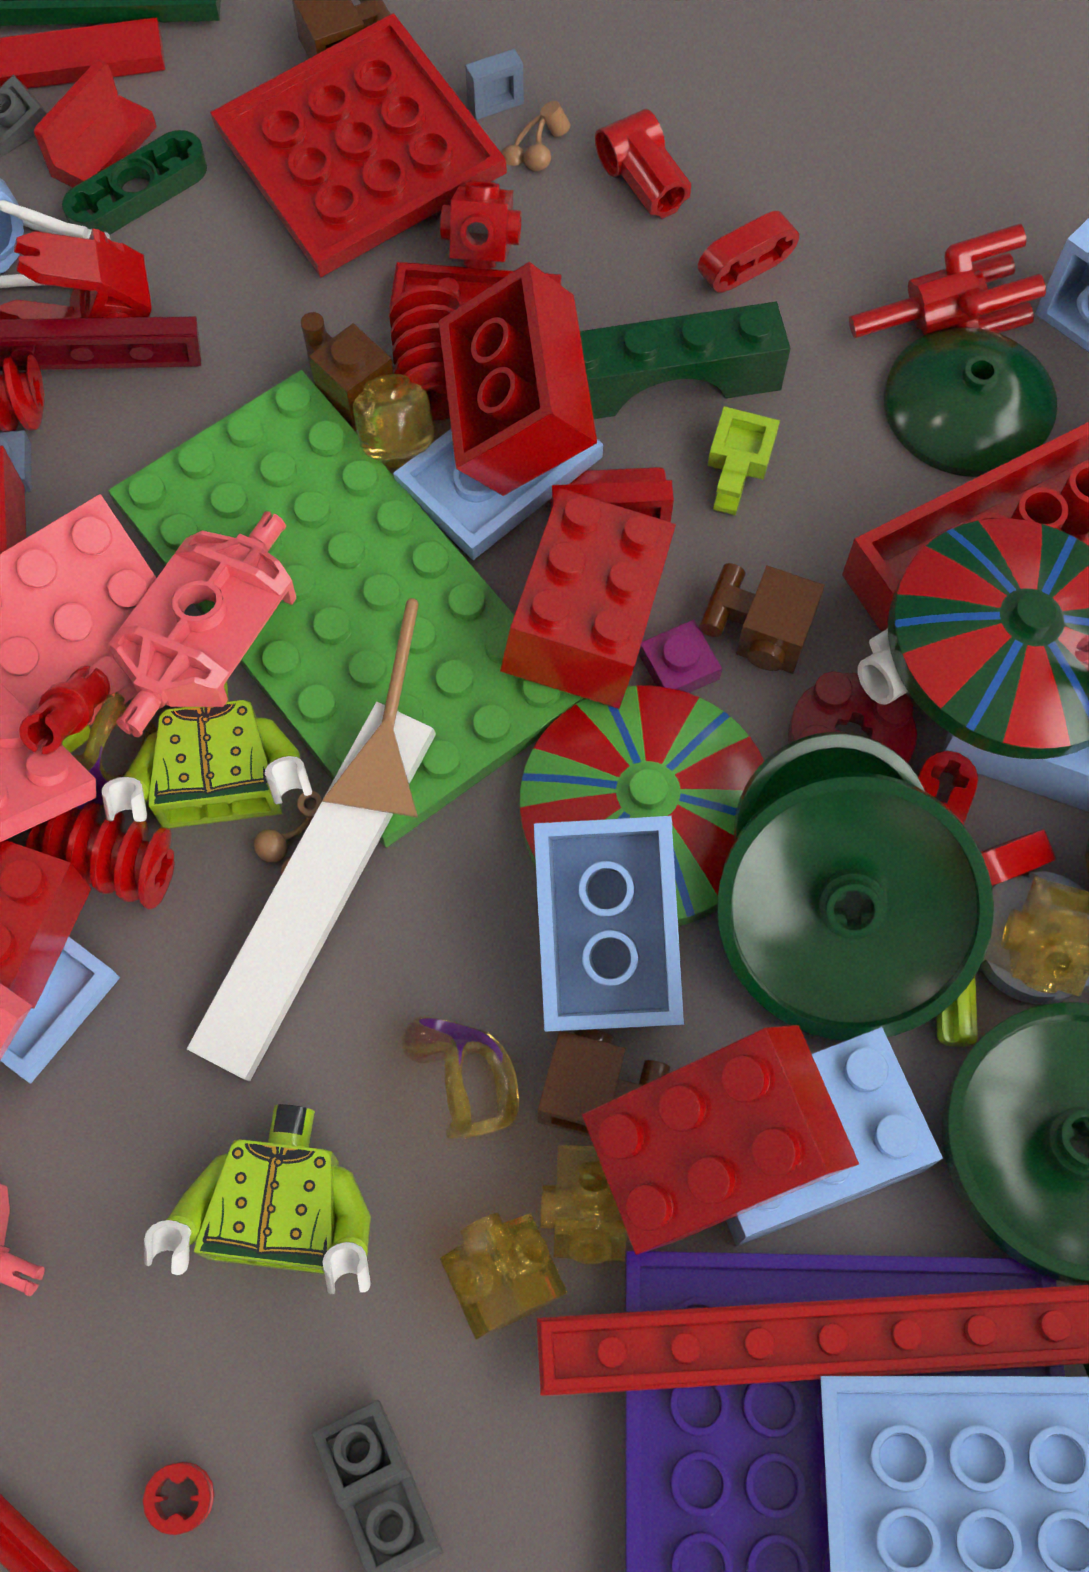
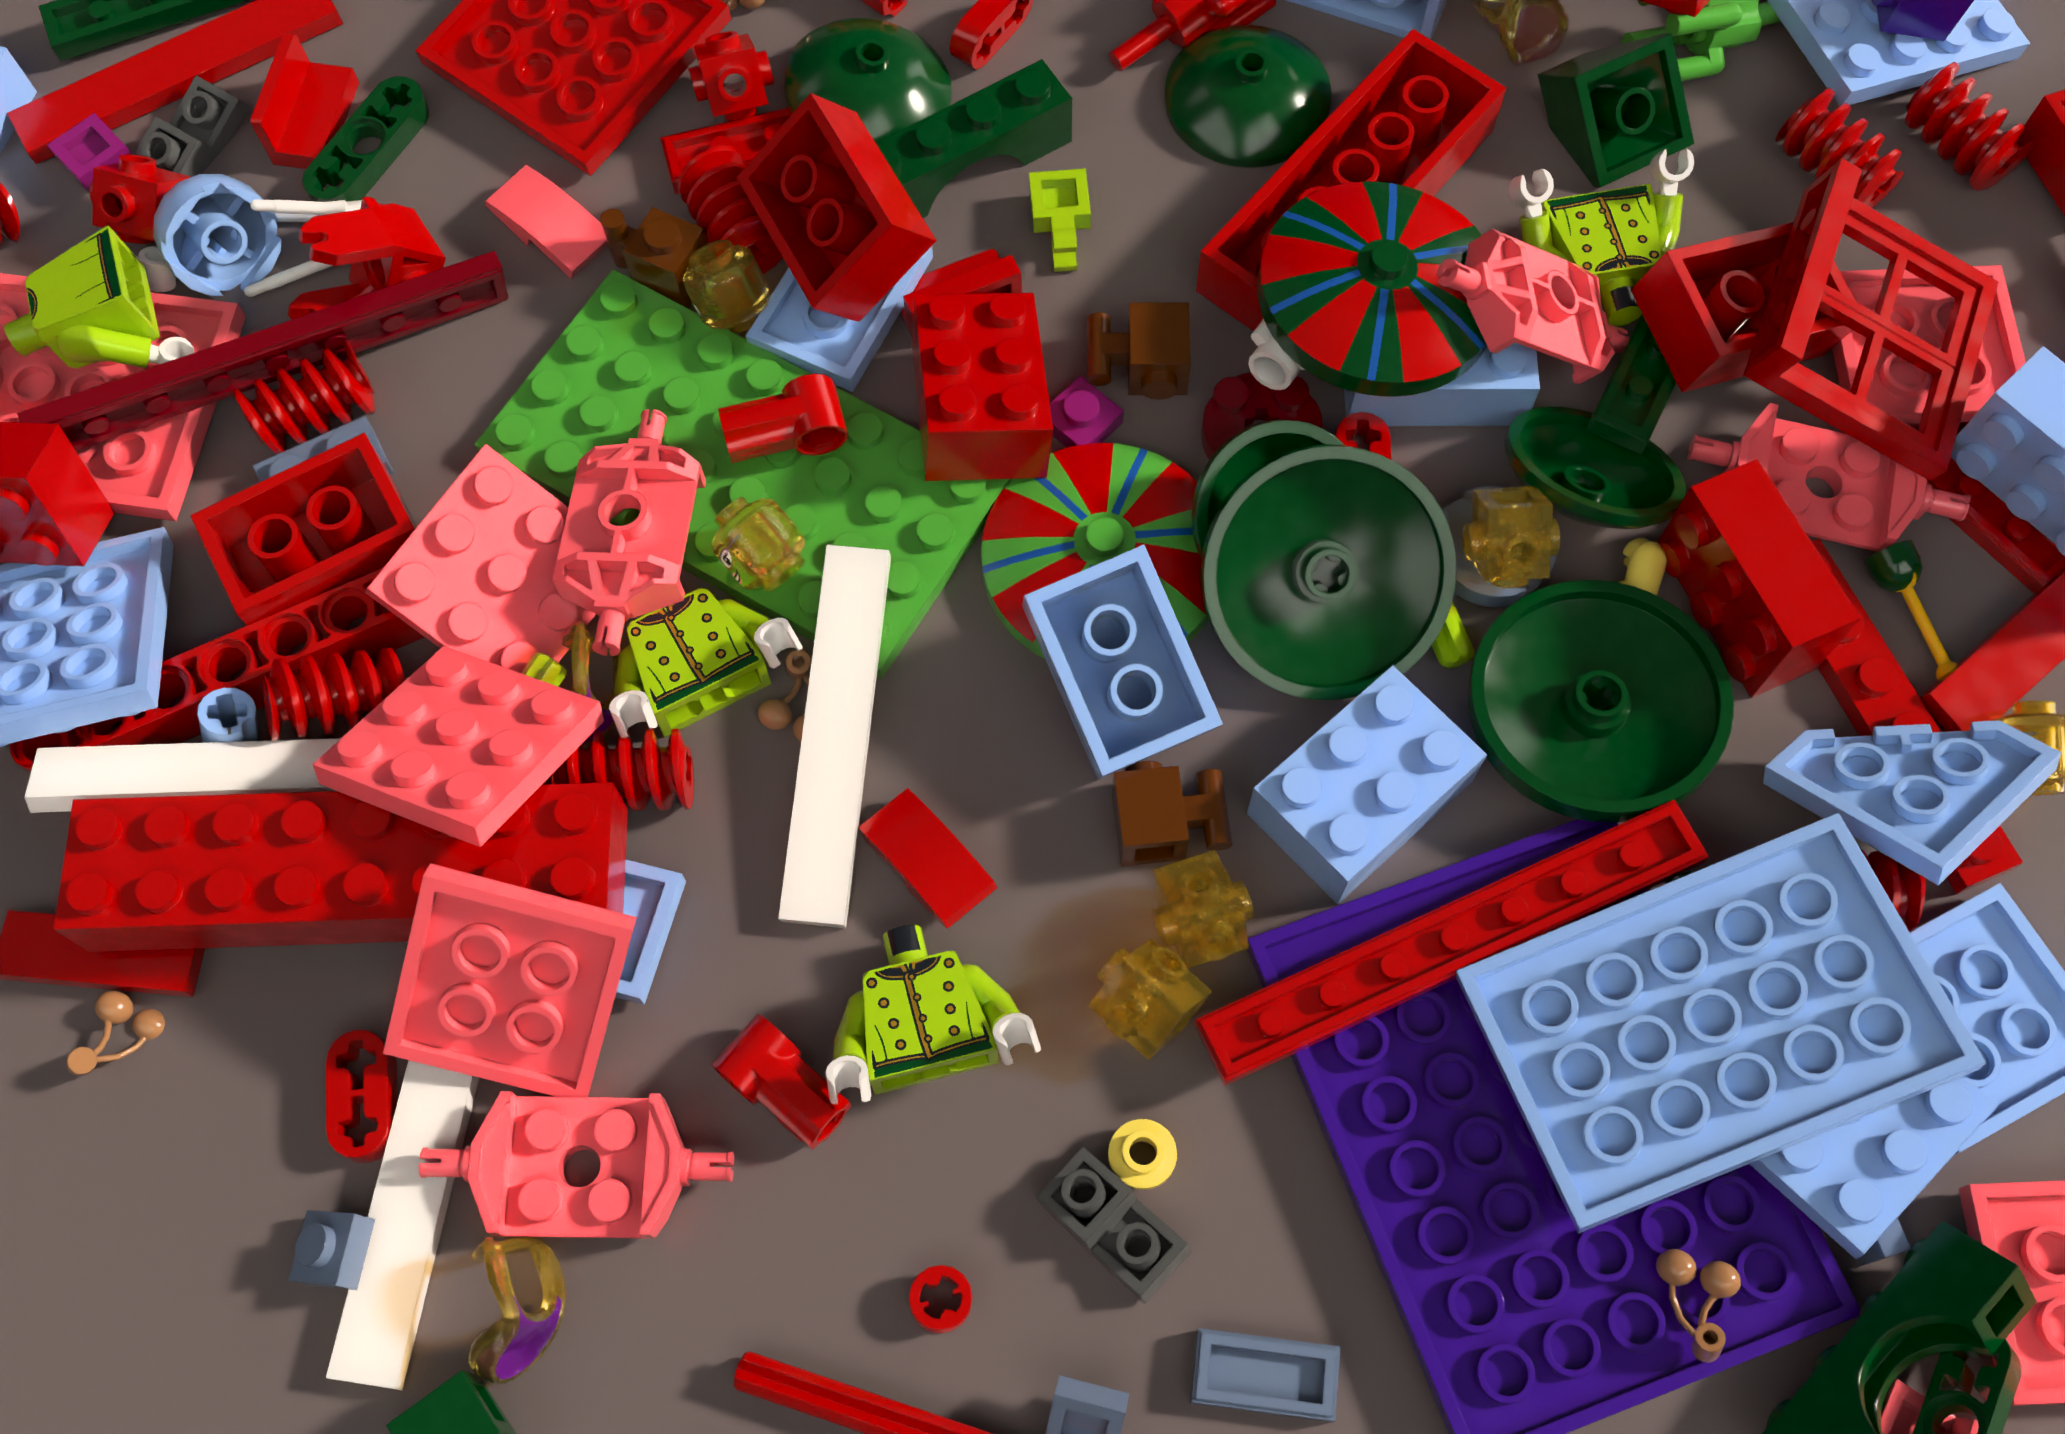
camera: 20 degrees left, 0 degrees up
red pin [19,666,111,755] -> none
medium nougat piece [322,598,419,818] -> none
clear yellow piece [402,1016,519,1139] -> none
red brick [582,1025,859,1255] -> none
red beam [981,829,1056,886] -> none
none -> coral slope [485,165,608,279]
none -> clear yellow head [711,497,805,593]
none -> red piece [711,1014,851,1150]
none -> red piece [718,374,848,463]
none -> dark green dish [784,18,952,143]
none -> red slope [858,788,997,929]
none -> light yellow plate [1108,1119,1177,1190]

